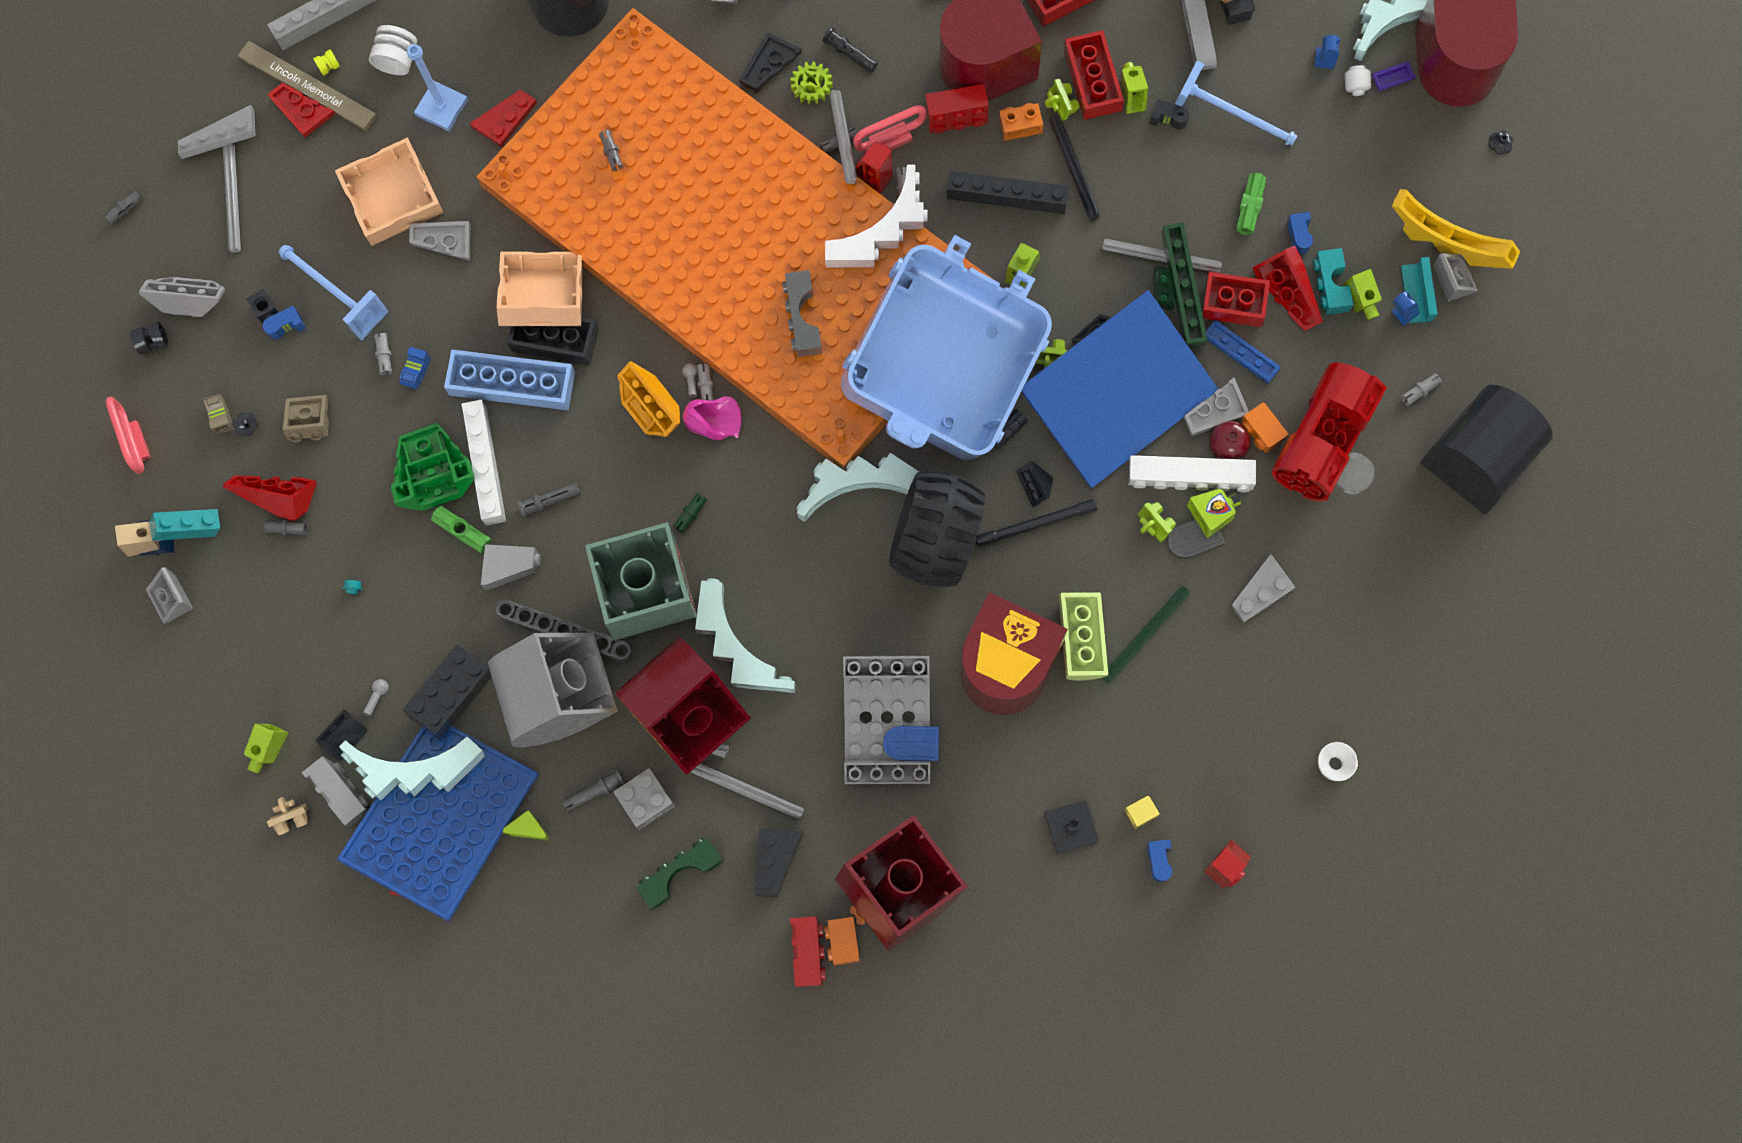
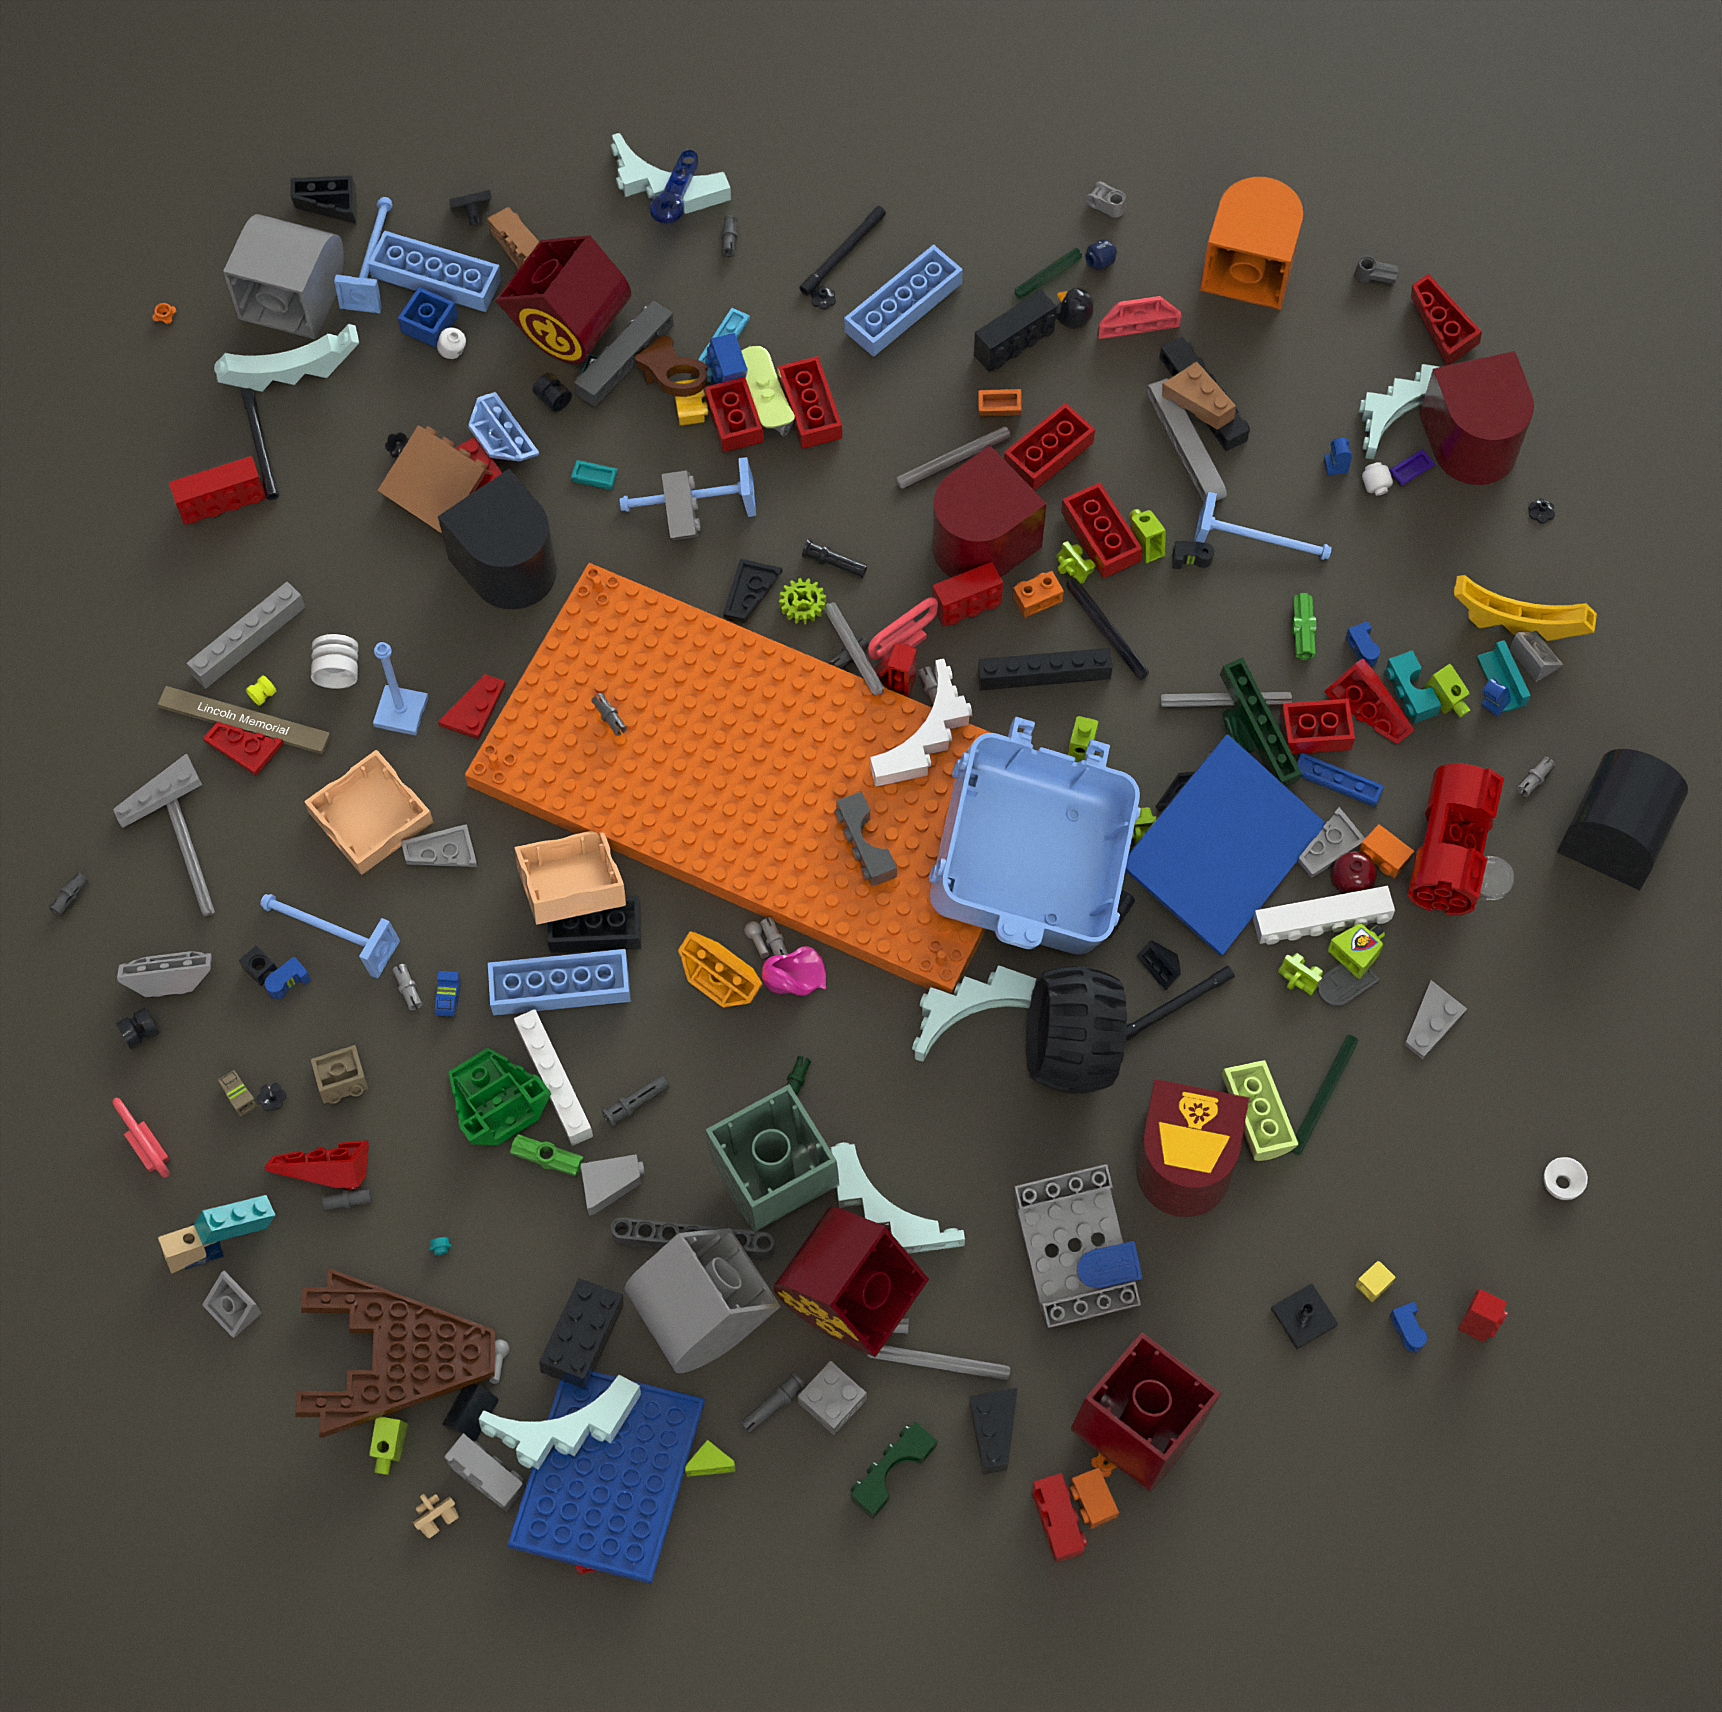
camera: 20 degrees left, 10 degrees down
none -> reddish brown wing [295,1269,495,1438]

